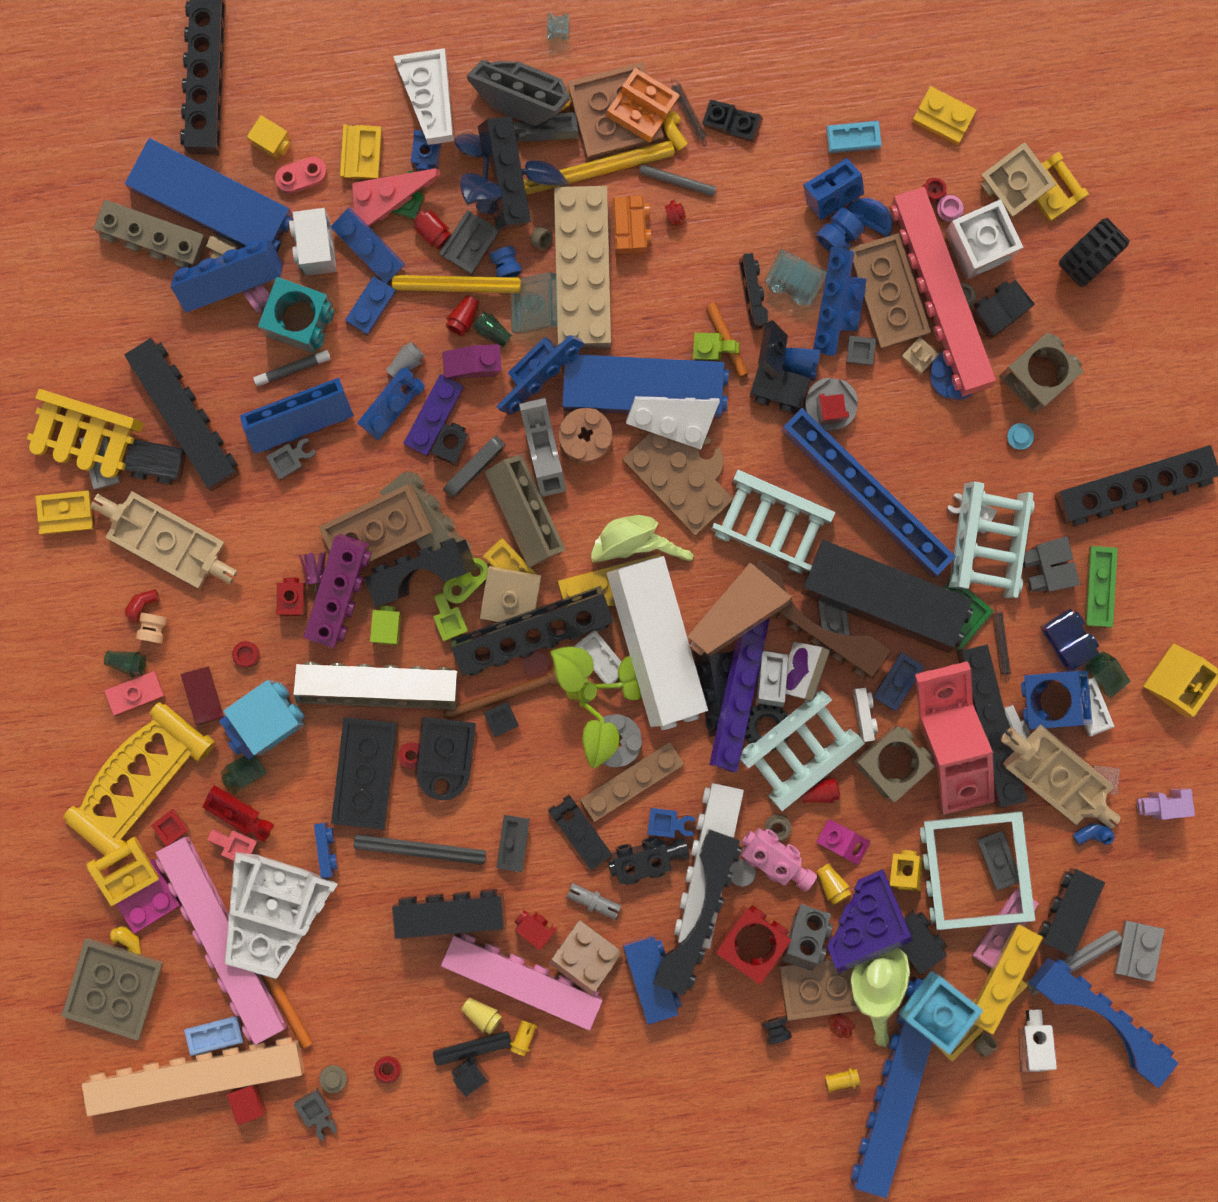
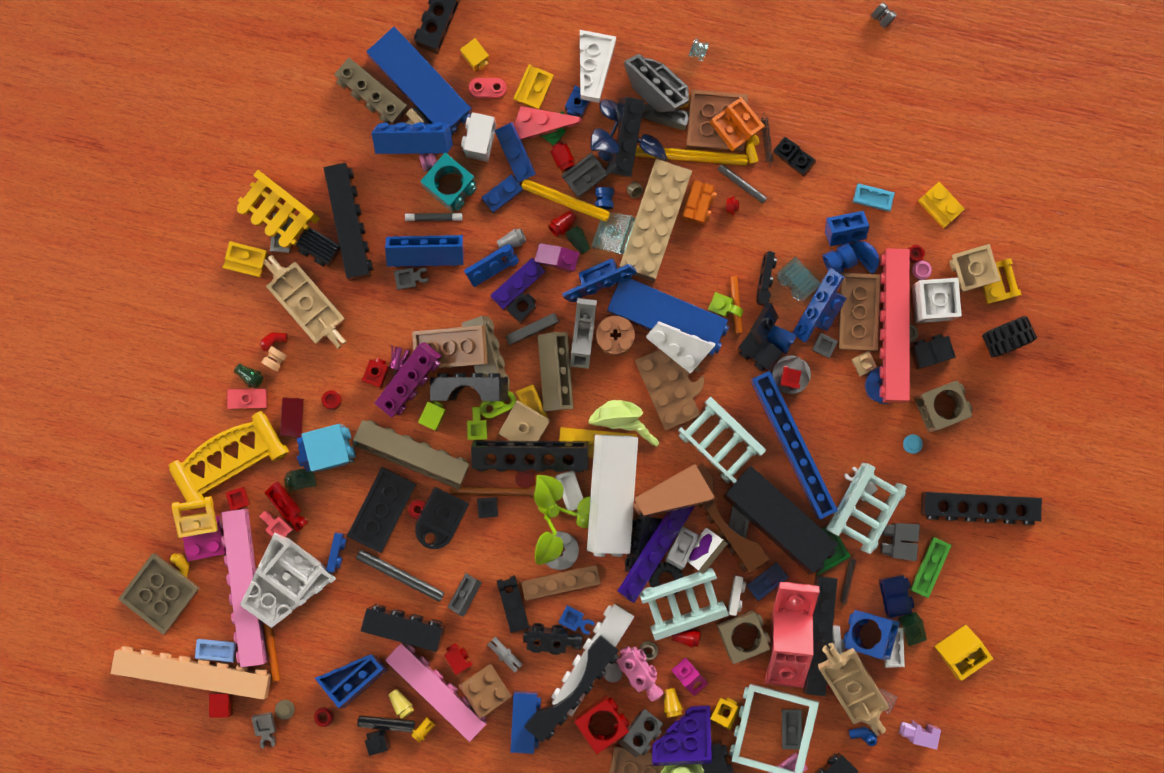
camera: 25 degrees right, 0 degrees up
none -> blue wedge [315,654,388,708]

